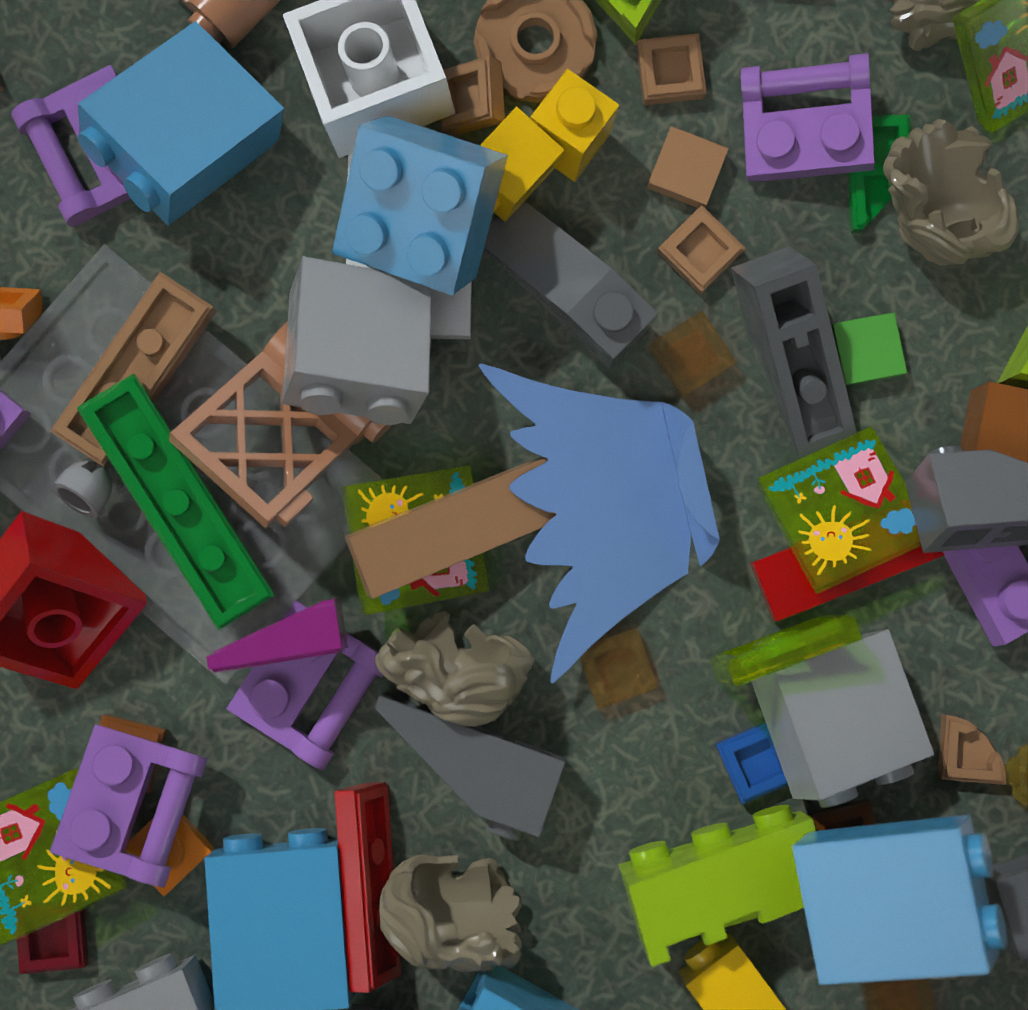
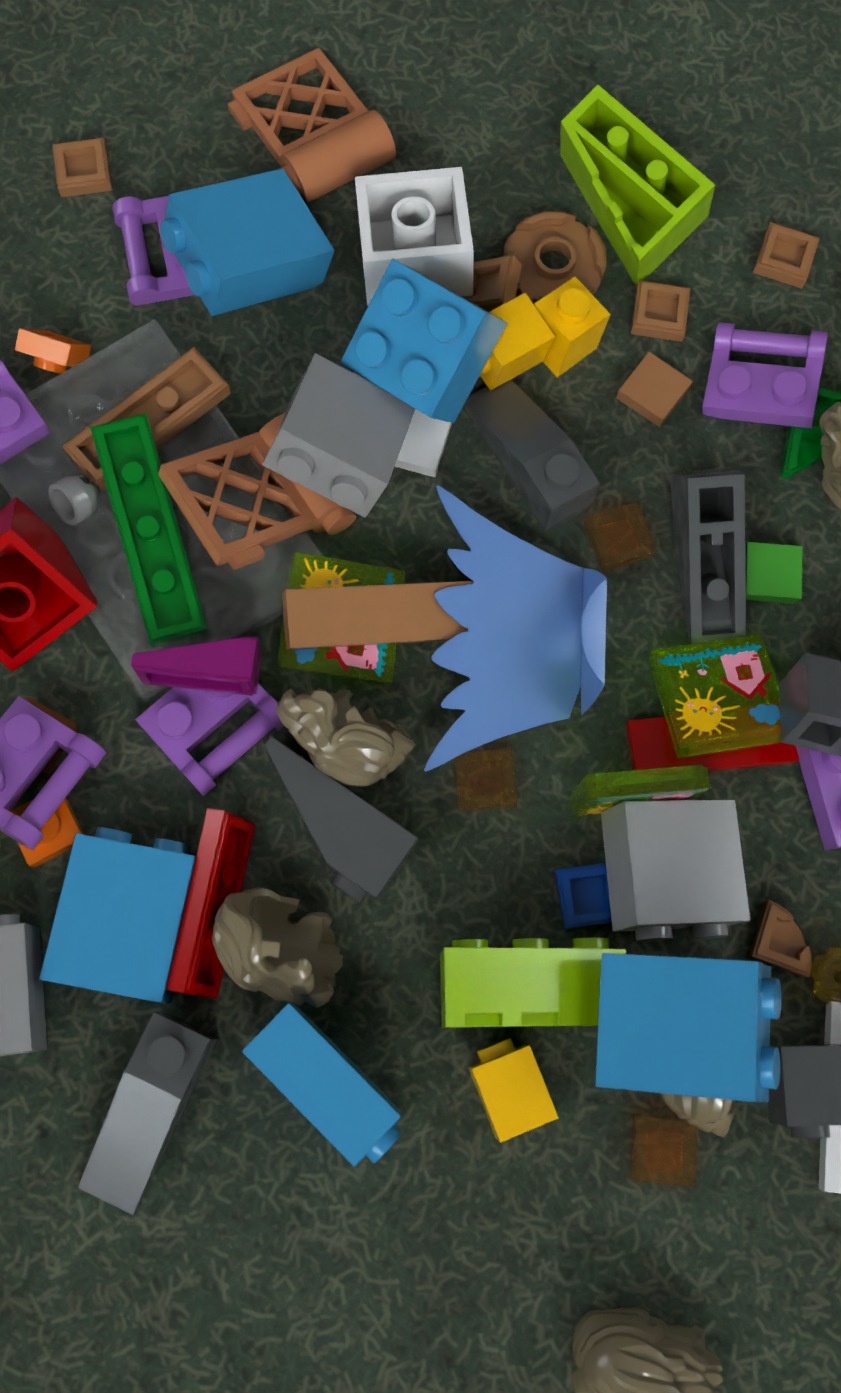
camera: 15 degrees right, 10 degrees down
medium nougat tile [657,205,746,295] -> none

